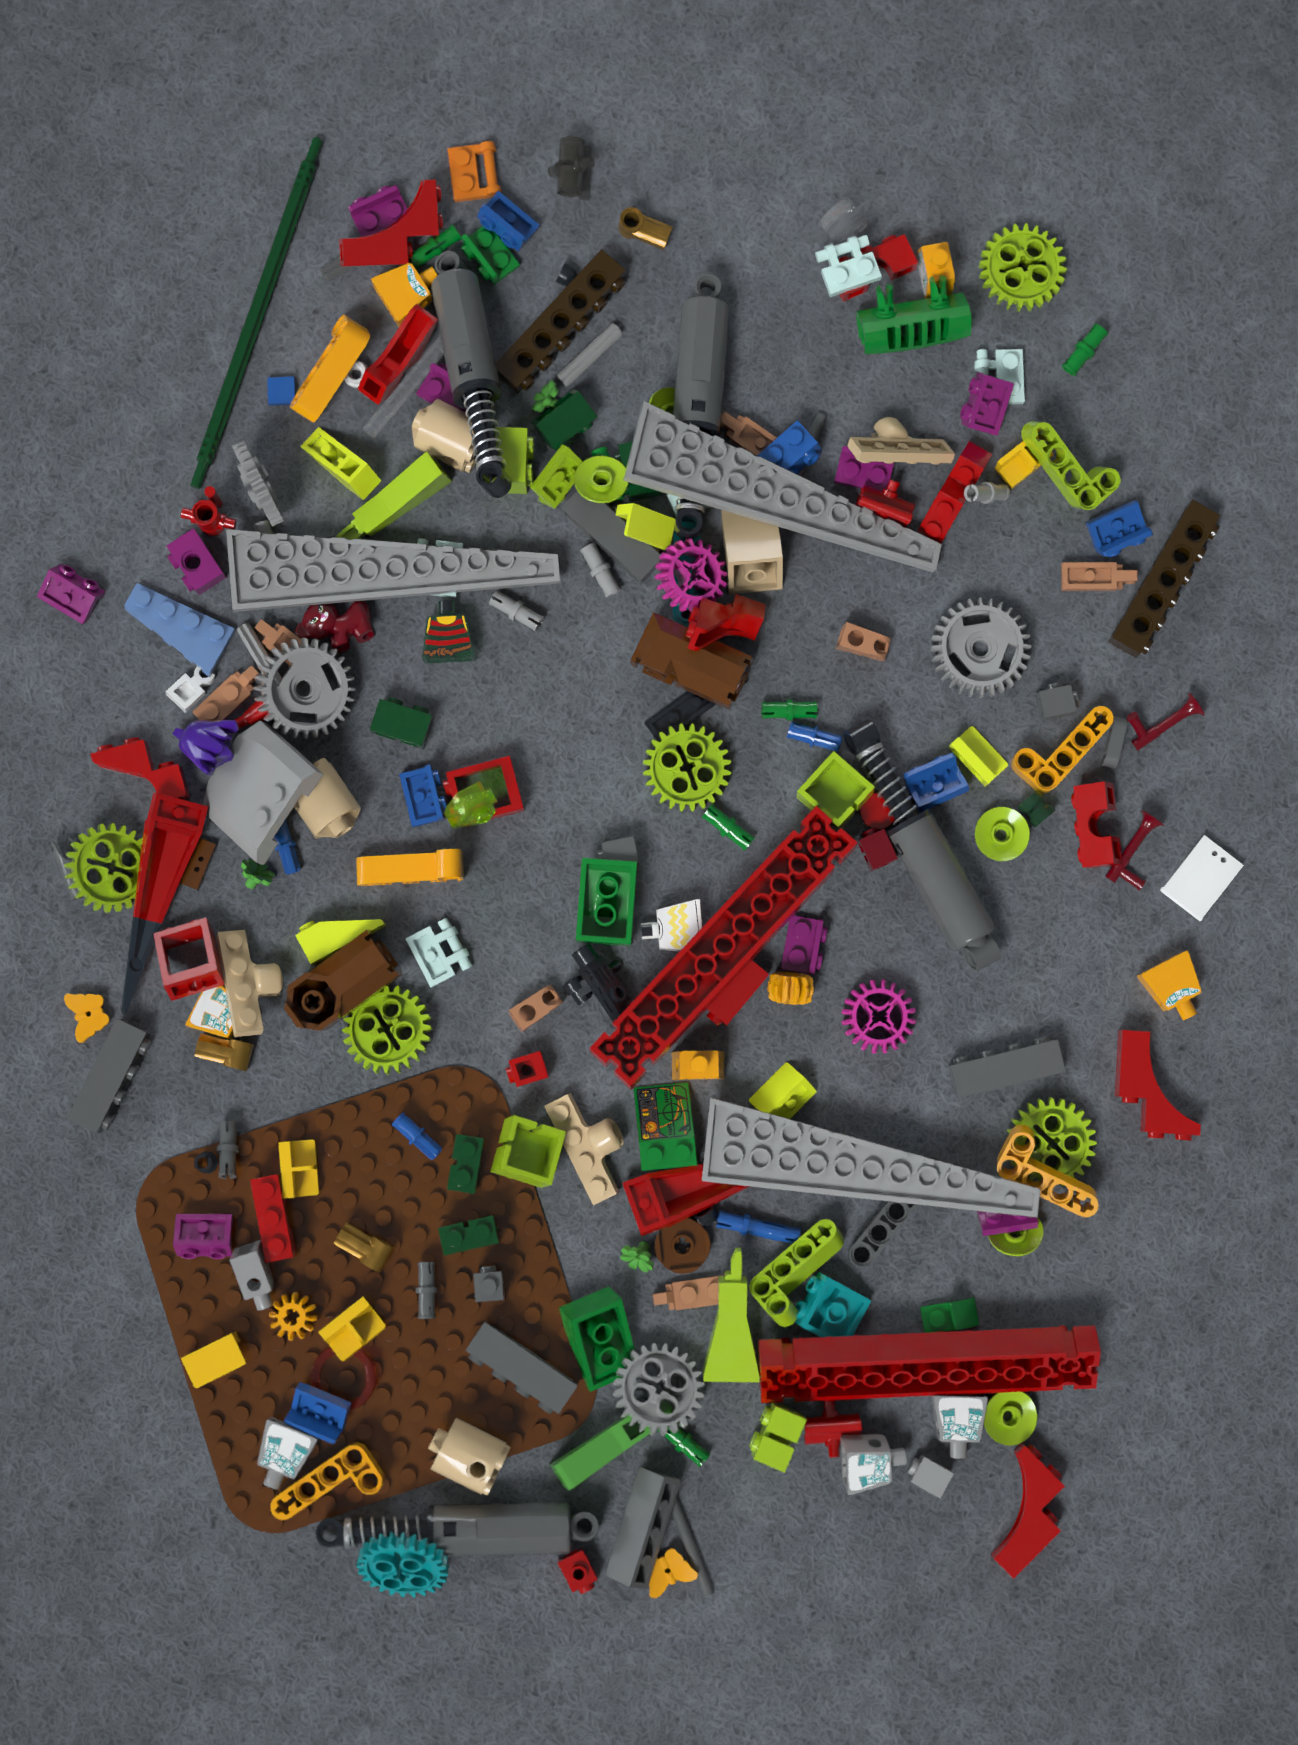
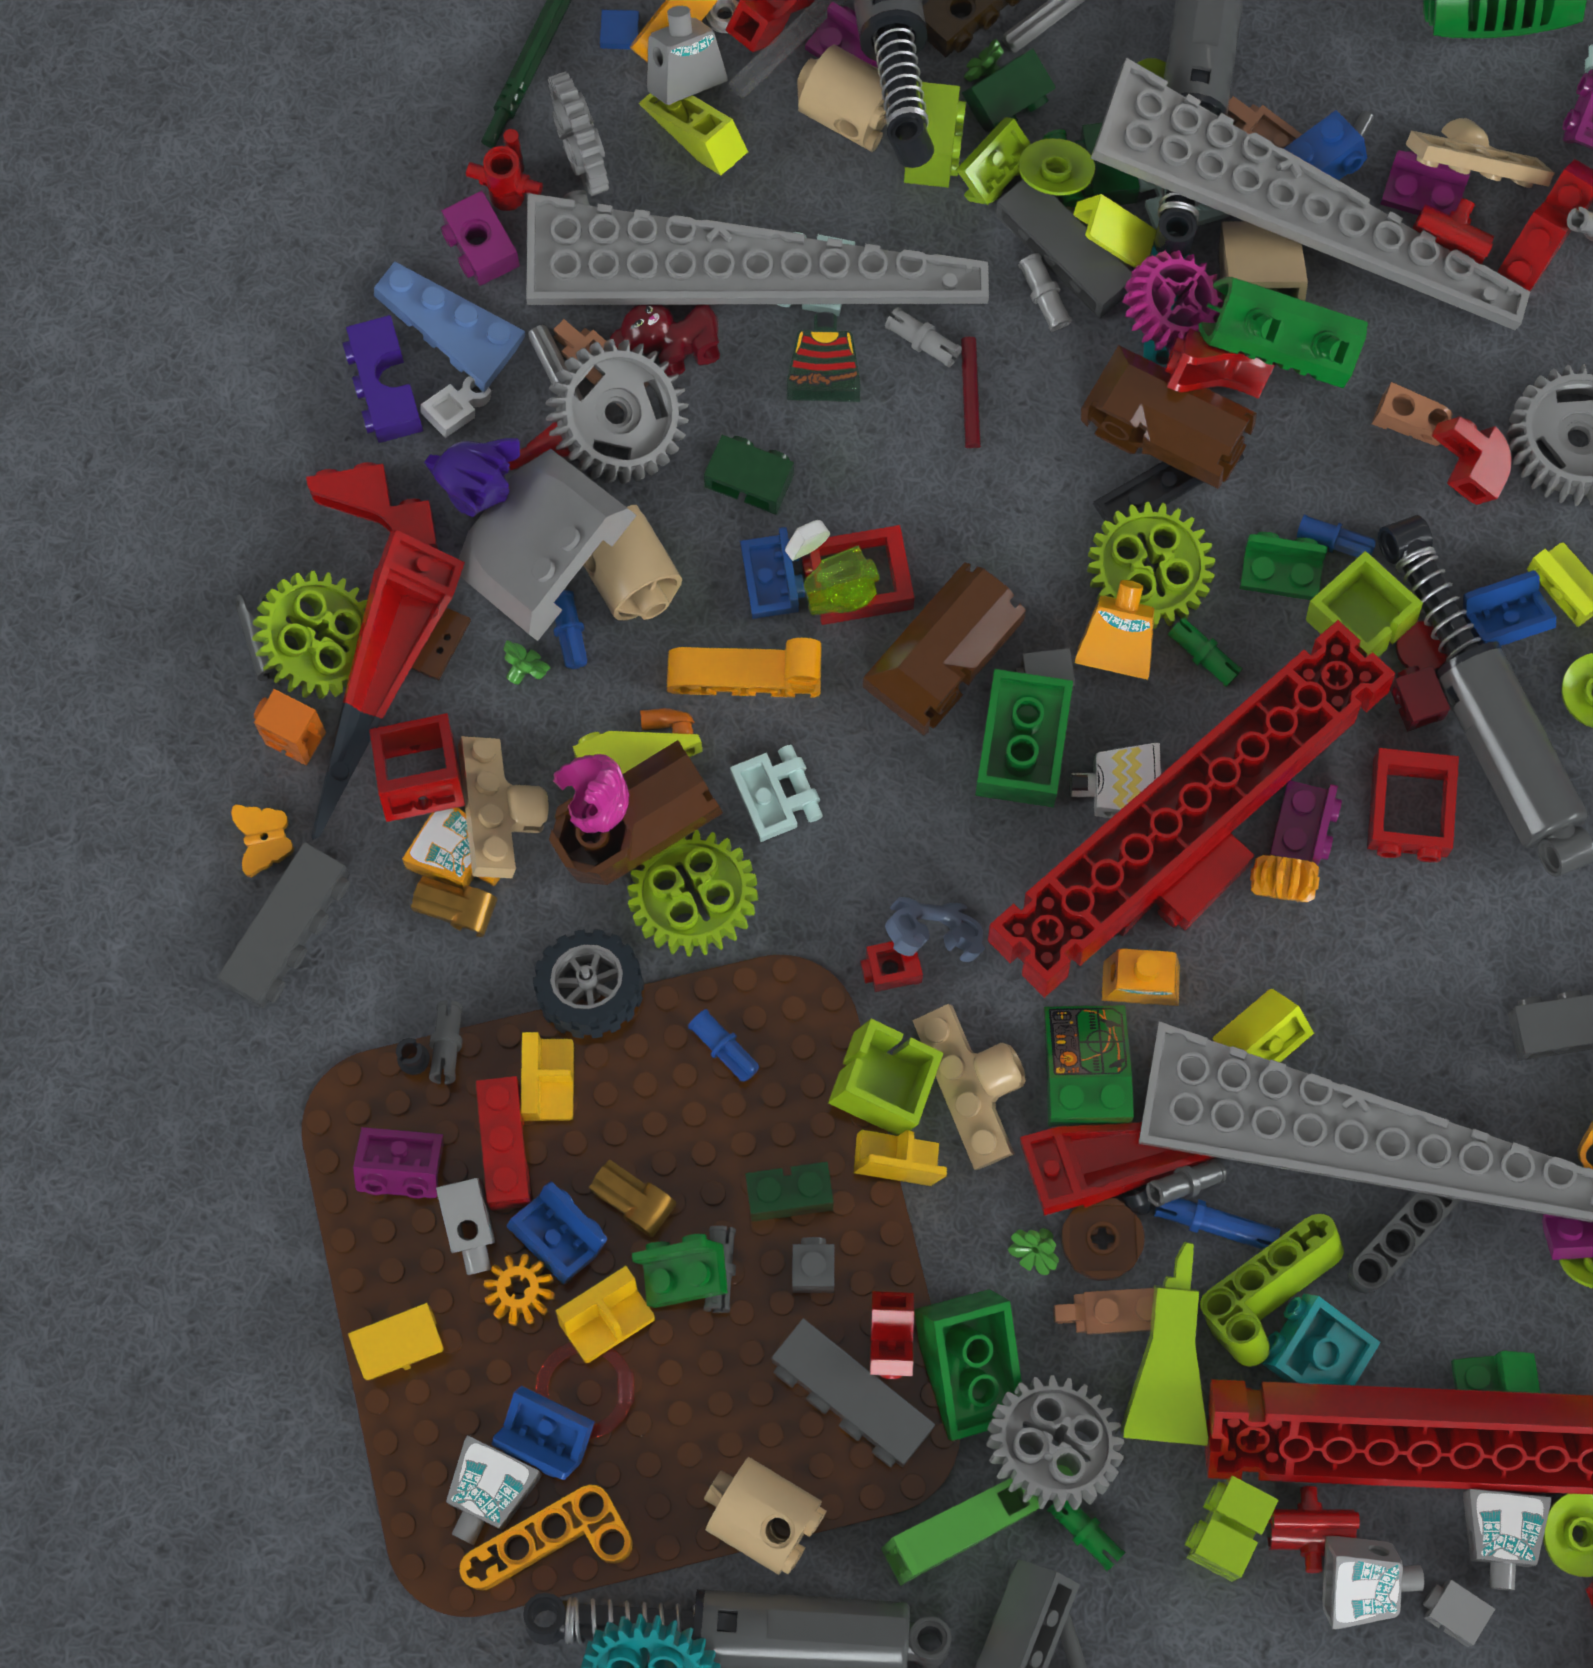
camera: 10 degrees right, 10 degrees down
magenta bracket [37,564,106,624] -> none
nougat hinge [192,665,260,722] -> none
lime piece [335,452,452,540] -> none
dark green piece [447,1134,485,1194] -> none
nougat leg [508,984,564,1032] -> none
black piece [562,943,632,1022] -> none
green pin [761,699,817,721] -> none
dark pink gear [841,980,916,1054] -> none
none -> orange brick [254,689,326,766]
none -> dark purple arch [342,315,423,443]
none -> blue bracket [506,1181,607,1285]
none -> black wheel [533,929,644,1038]
none -> dark pink hair [553,754,629,833]
none -> green bracket [632,1234,728,1308]
none -> orange arm [640,708,695,734]
none -> light grey torso [647,6,728,105]
none -> white tile [785,520,830,561]
none -> yellow panel [853,1130,947,1186]
none -> reddish brown brick [863,562,1026,736]
none -> red brick [870,1291,914,1379]
none -> sand blue helmet [885,897,985,962]
none -> dark red bar [961,336,981,448]
none -> light orange torso [1075,580,1154,680]
none -> dark grey pin [1146,1158,1227,1207]
none -> green piece [1198,277,1368,388]
none -> green bracket [1239,532,1327,600]
none -> red window [1367,748,1459,862]
none -> red brick [1431,416,1511,505]

